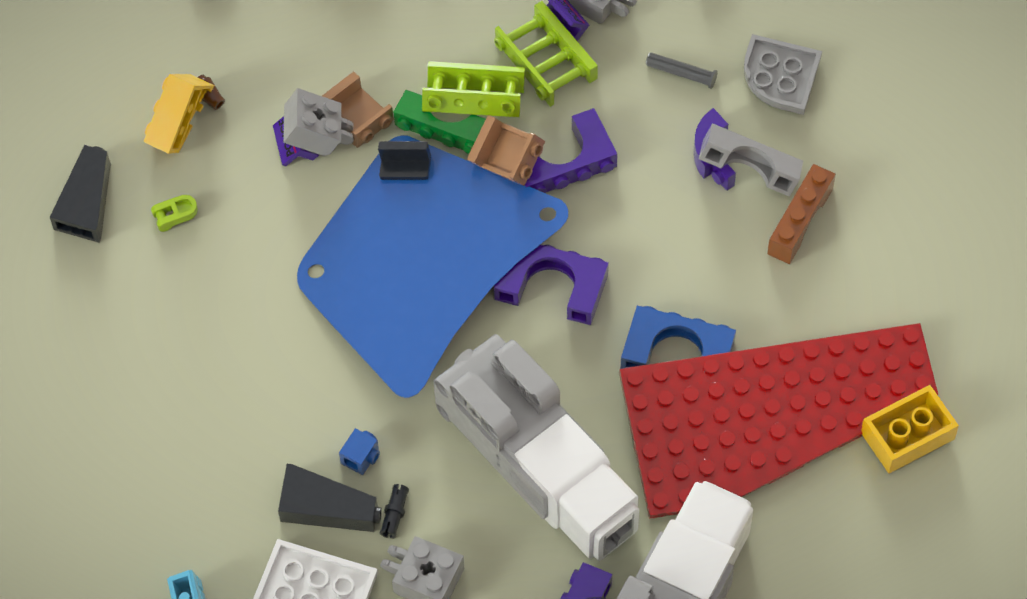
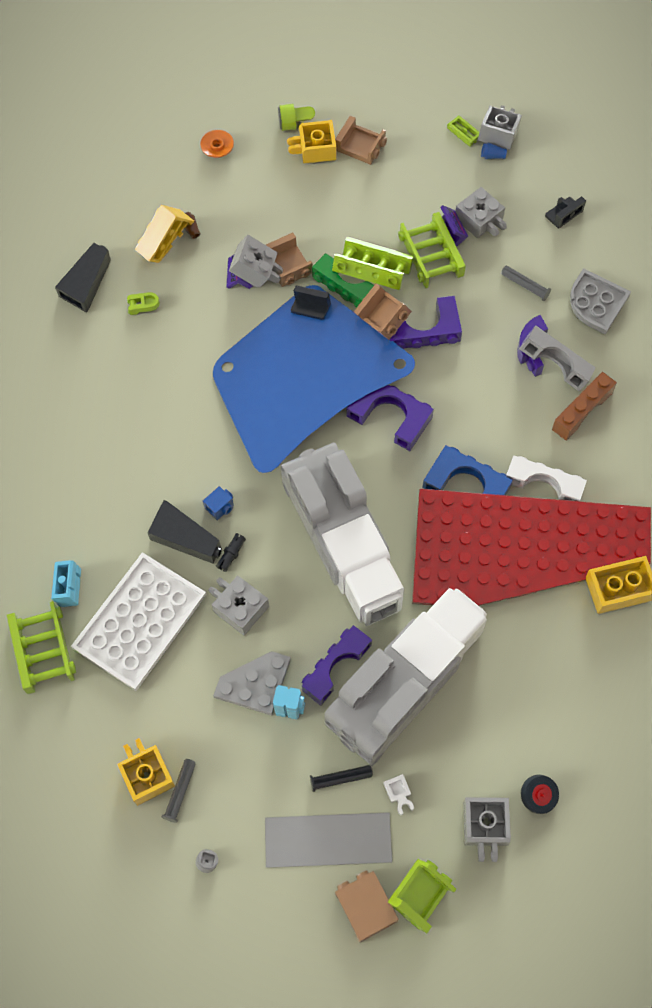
camera: 15 degrees right, 5 degrees up
none -> white arch [506,456,587,501]

